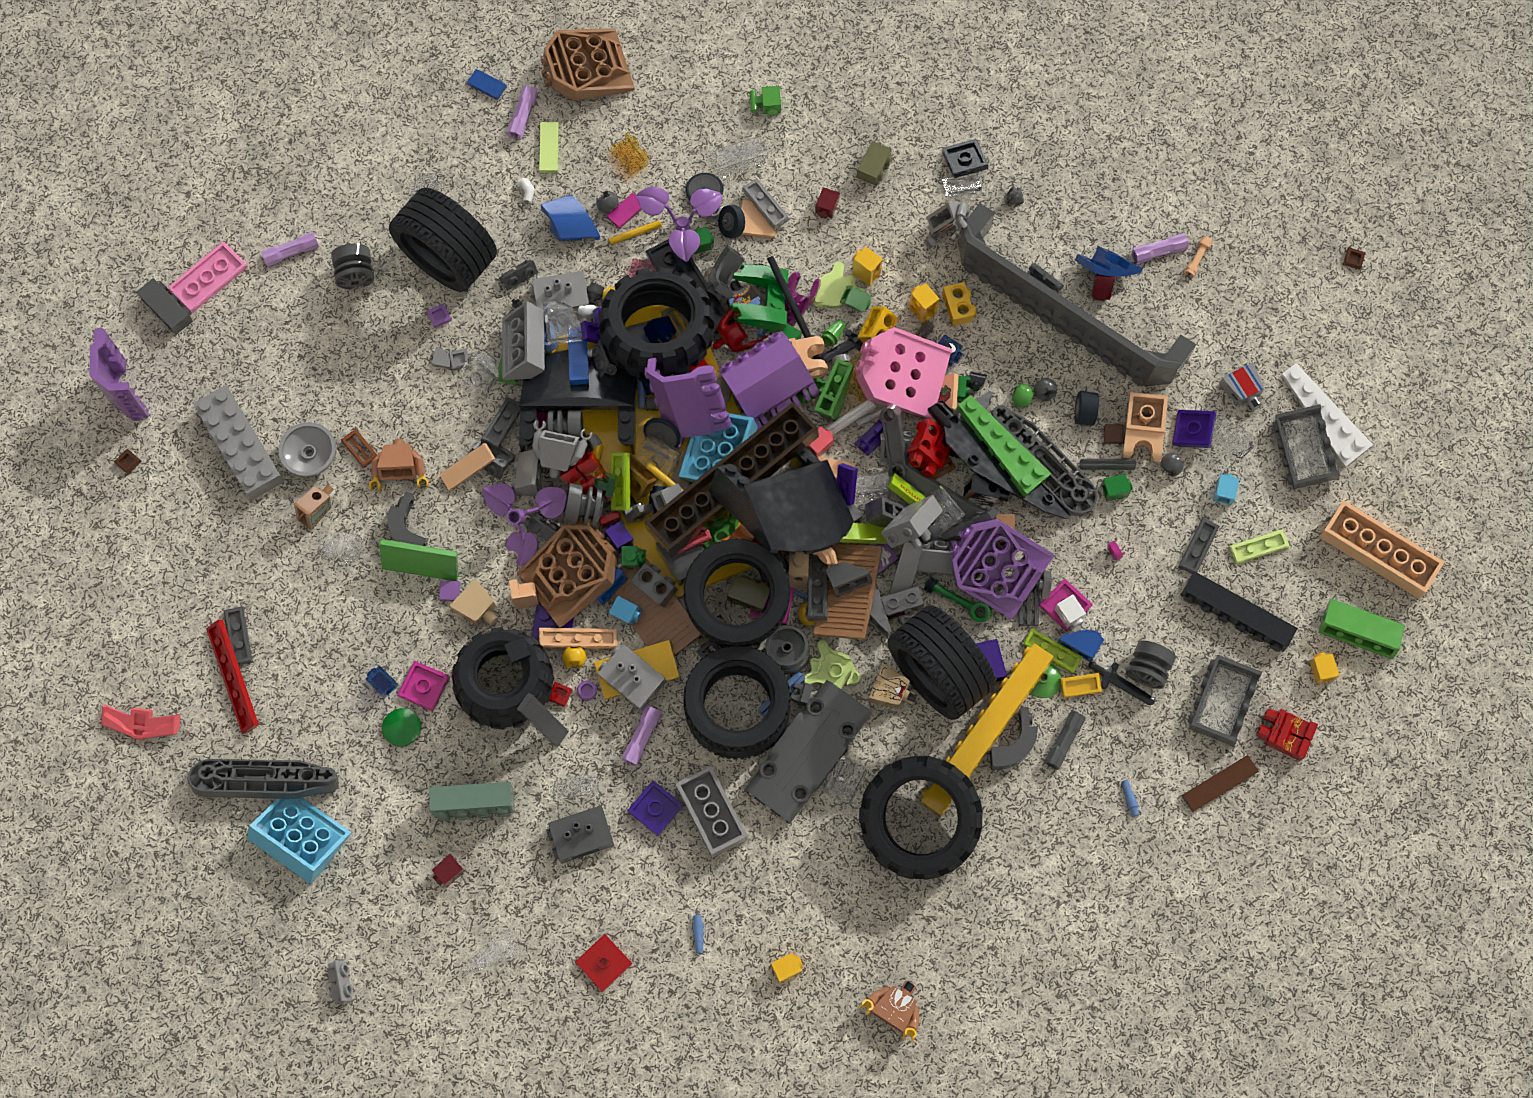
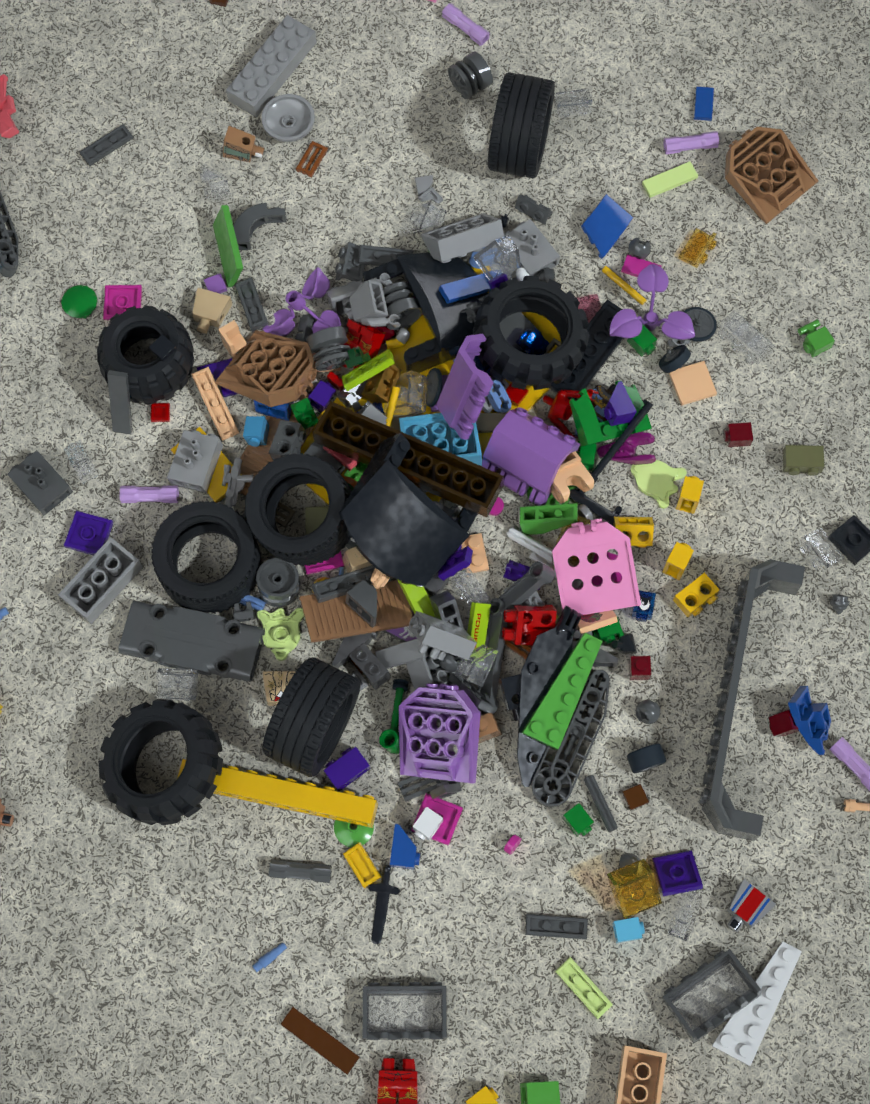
camera: 70 degrees right, 0 degrees up
red tile [206,620,259,734] -> none
clear blue brick [365,665,398,699] -> none
nougat torso [369,438,429,491] -> none
medium lavender tile [427,303,452,328] -> none
sand green brick [429,782,515,821] -> none
light nougat tile [439,443,496,490] -> none
white arm [517,178,535,204] -> none
yellow piece [562,647,587,668] -> none
medium lavender tile [577,680,597,701] -> none
dark grey arch [707,245,745,300] -> none
light grey tile [742,178,789,230] -> none
coral brick [806,426,834,458] -> none
bright green cone [821,319,846,346] -> none
green brick [840,286,872,312] -> none
clear smoke pin [914,320,935,339] -> none
light grey torso [924,202,972,249] -> none
dark grey arch [990,707,1038,770] -> none
bright green piece [1012,384,1033,408] -> none
lime tile [1022,628,1083,674] -> none
dark grey hinge [1027,263,1064,293] -> none
light nougat brick [1122,392,1168,462] -> none
dark grey wheel [1126,640,1176,689] -> none
black brick [1180,571,1298,652] -> none
none -> light grey piece [222,458,254,508]
none -> dark grey tile [235,277,269,332]
none -> dark purple slope [604,381,637,426]
none -> clear yellow brick [607,859,662,919]
none -> dark red brick [629,656,651,680]

